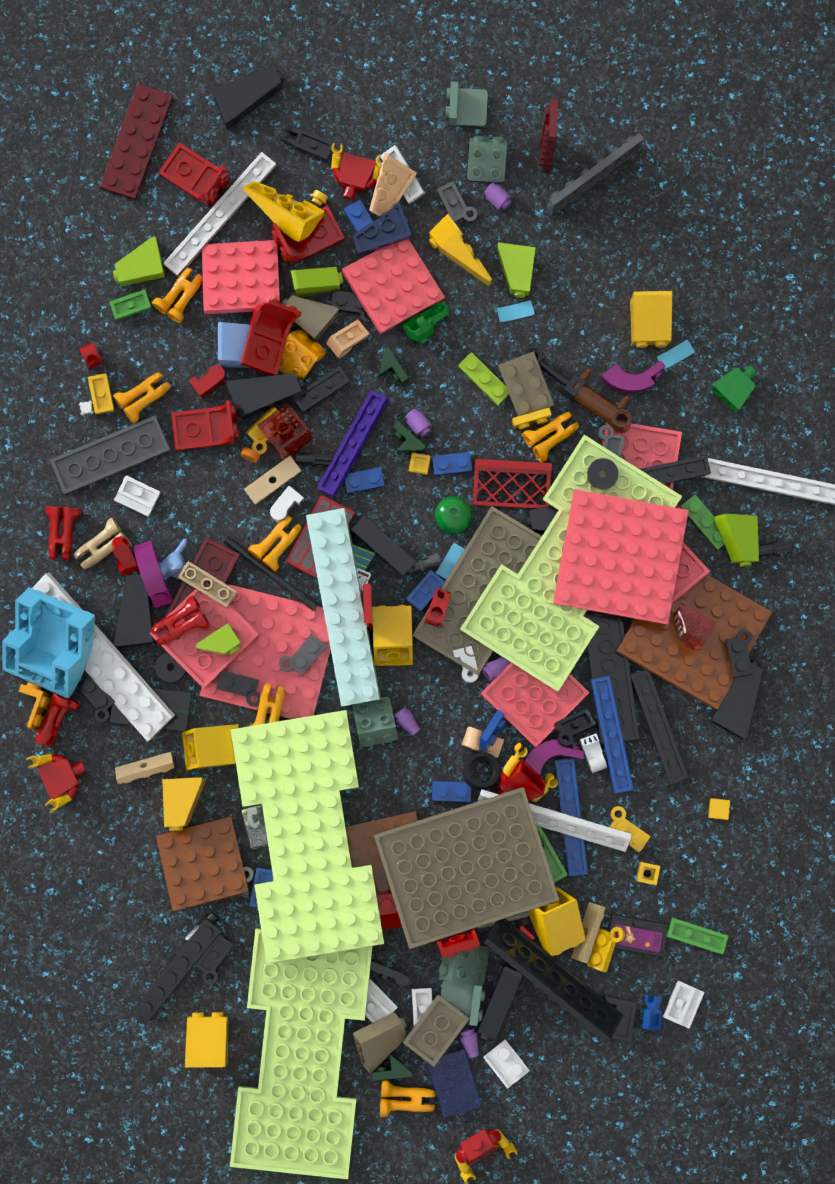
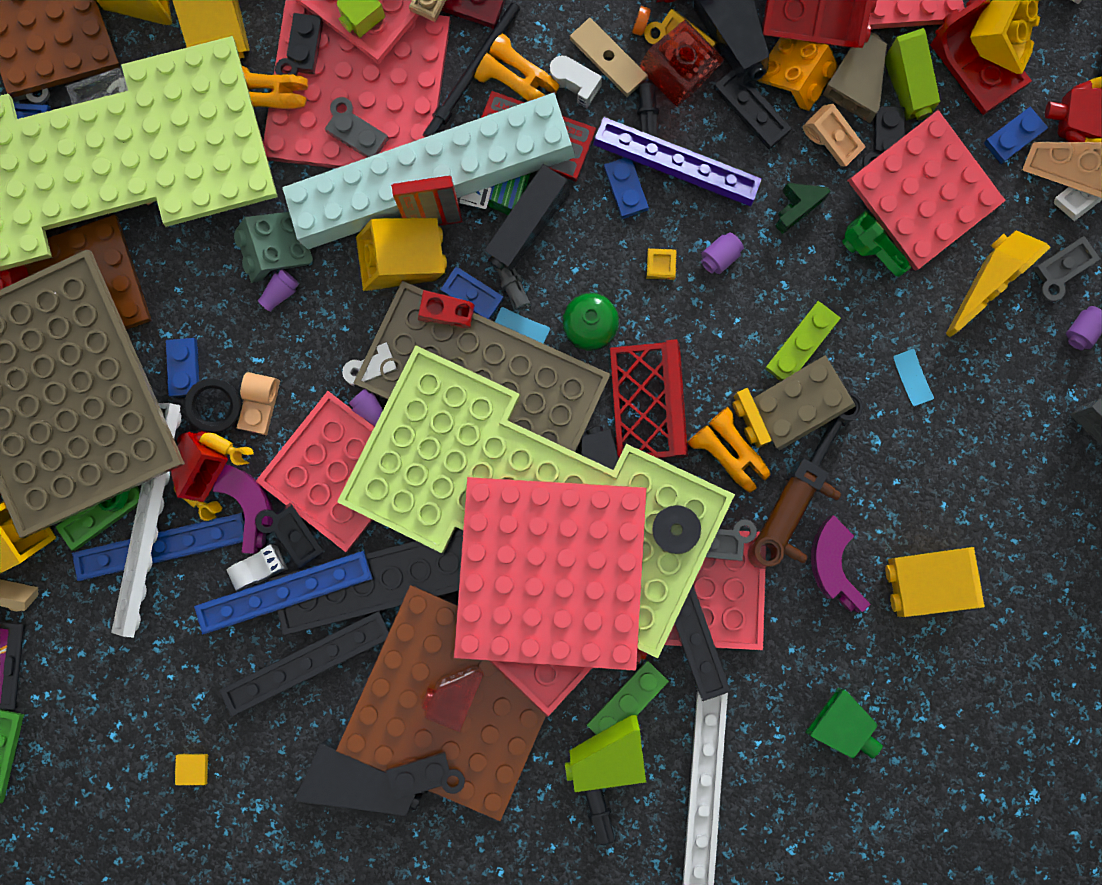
camera: 90 degrees right, 0 degrees up
yellow plate [310,190,328,206] -> none
dark blue wing [352,202,412,256] -> none
dark green slope [393,421,426,454] -> none
blue plate [432,452,472,476] -> none
blue plate [480,710,506,752] -> none
lime slope [497,242,536,298] -> none
yellow hinge [610,806,651,852] -> none
yellow plate [636,862,660,885] -> none
medium azure sticker [657,340,695,369] -> none

